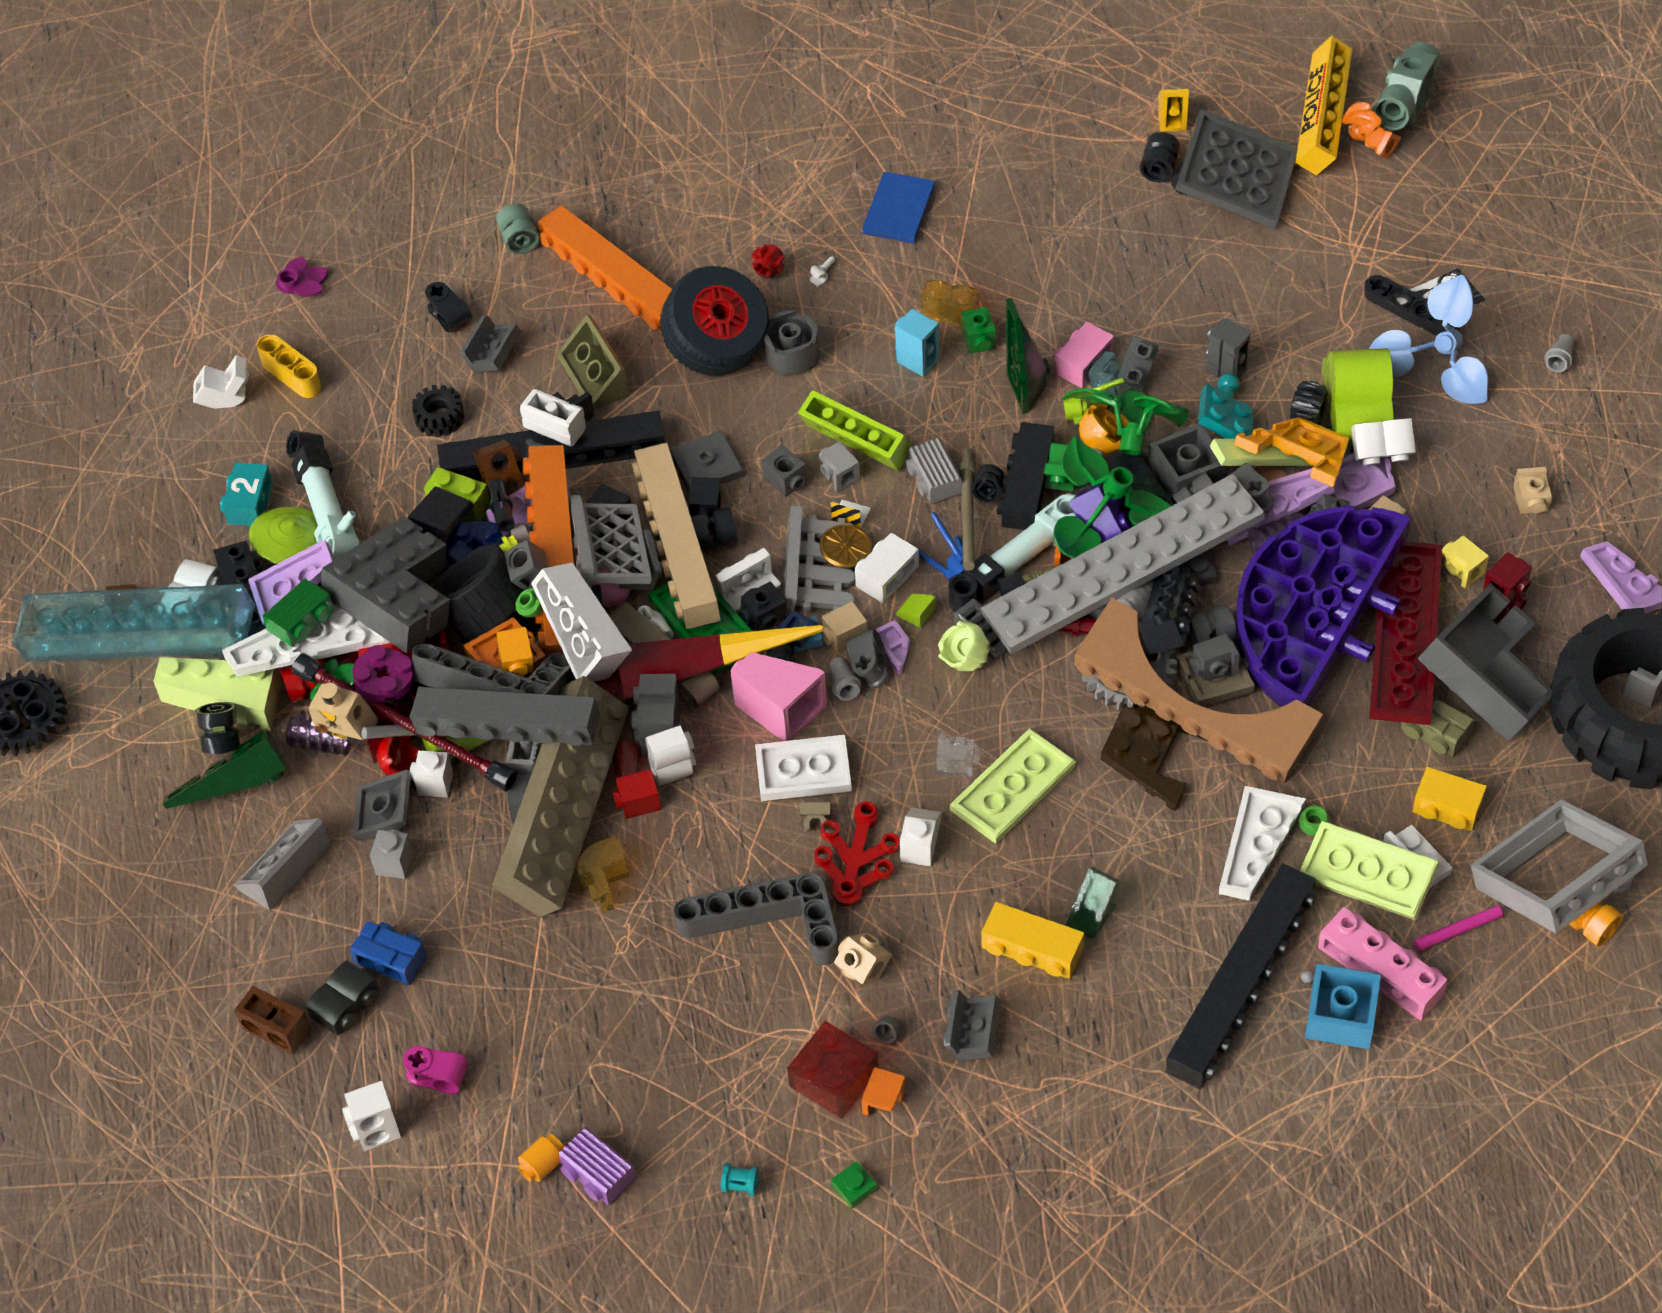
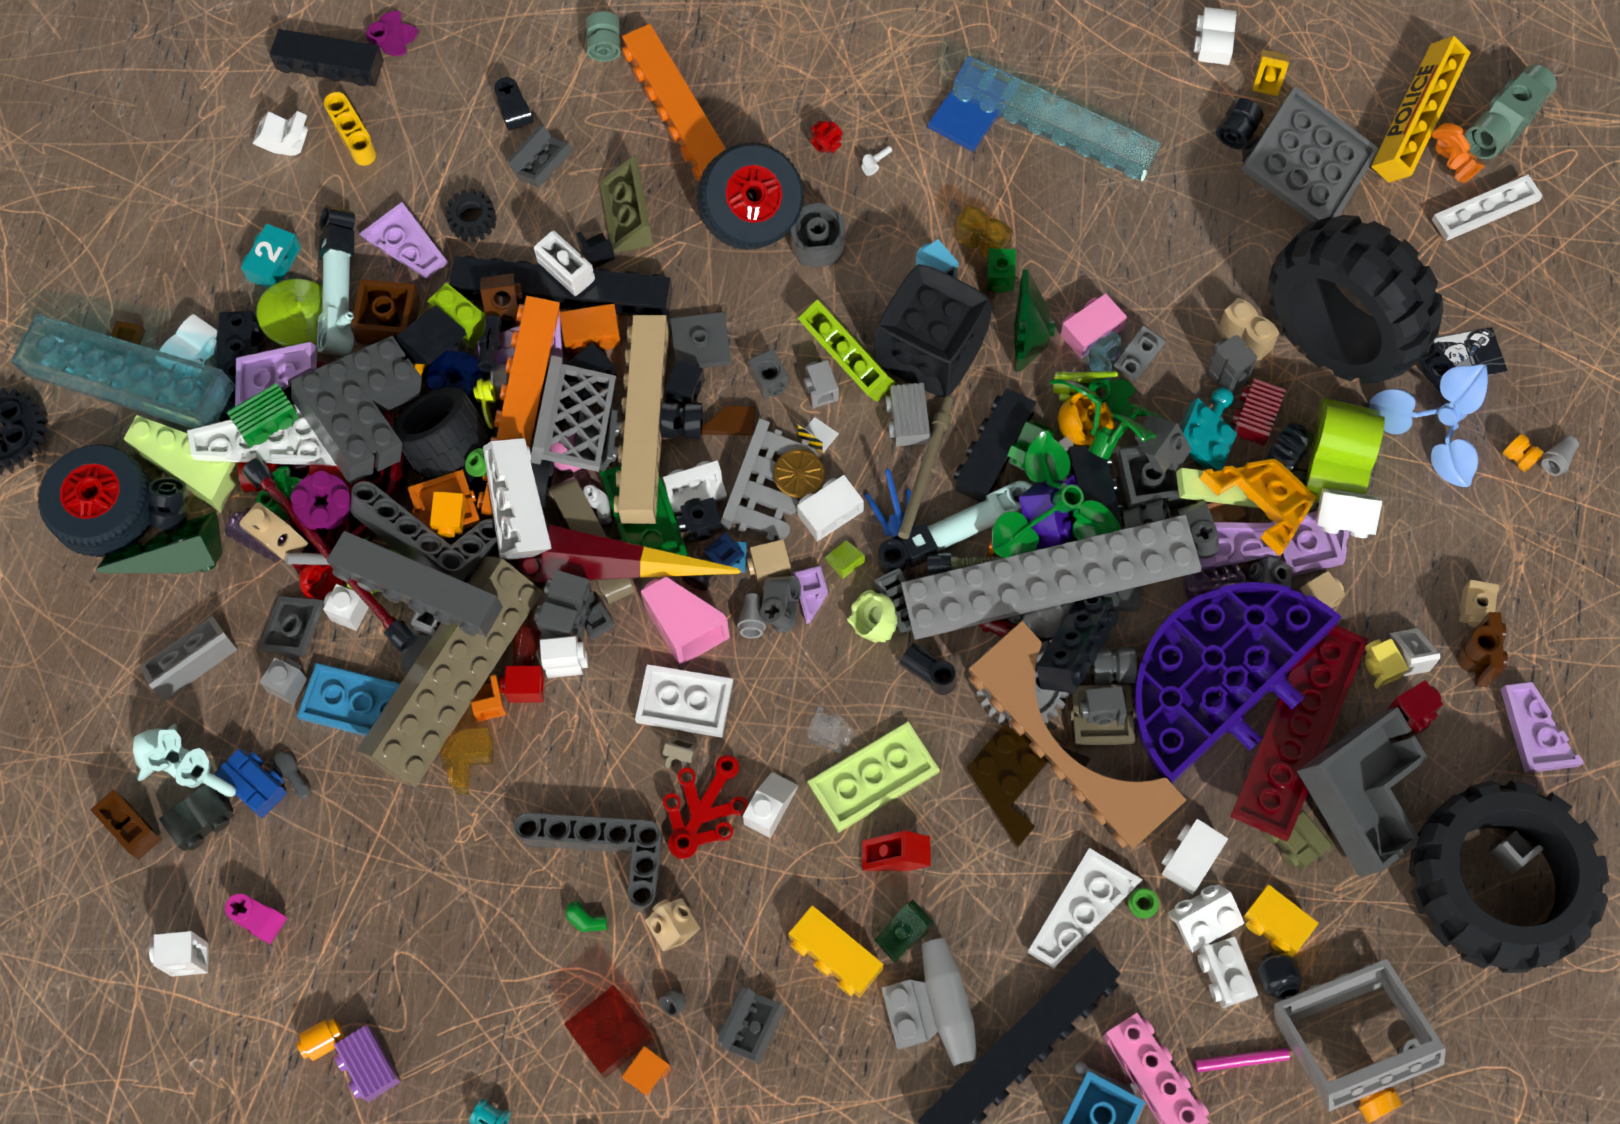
camera: 15 degrees right, 15 degrees up
dark grey brick [504,539,548,590] -> none
black wheel [972,464,1004,502] -> none
yellowish green tile [1300,821,1440,921] -> none
none -> black wheel [38,444,152,557]
none -> light aqua animal [133,723,236,797]
none -> black brick [269,29,384,87]
none -> dark grey piece [273,751,311,799]
none -> dark azure tile [297,663,401,736]
none -> reddish brown brick [351,279,420,345]
none -> lavender wing [359,202,448,279]
none -> orange panel [471,674,507,722]
none -> orange brick [560,304,621,354]
none -> green arm [565,901,608,932]
none -> dark grey tile [586,601,616,641]
none -> reddish brown tile [702,406,755,436]
none -> red slope [862,831,931,871]
none -> black piece [874,264,992,397]
none -> light grey plate [882,938,978,1067]
none -> black piece [899,643,956,695]
none -> clear light blue brick [952,56,1161,182]
none -> dark grey brick [1135,415,1192,473]
none -> white brick [1161,819,1228,895]
none -> white bracket [1167,885,1244,953]
none -> white brick [1194,7,1236,65]
none -> tan brick [1219,298,1279,361]
none -> dark red brick [1231,377,1286,446]
none -> black head [1256,951,1303,1000]
none -> black tyre [1267,215,1443,384]
none -> white slope [1390,628,1440,676]
none -> white plate [1432,174,1542,241]
none -> reddish brown plate [1457,612,1508,687]
none -> light orange wheel [1502,433,1544,473]

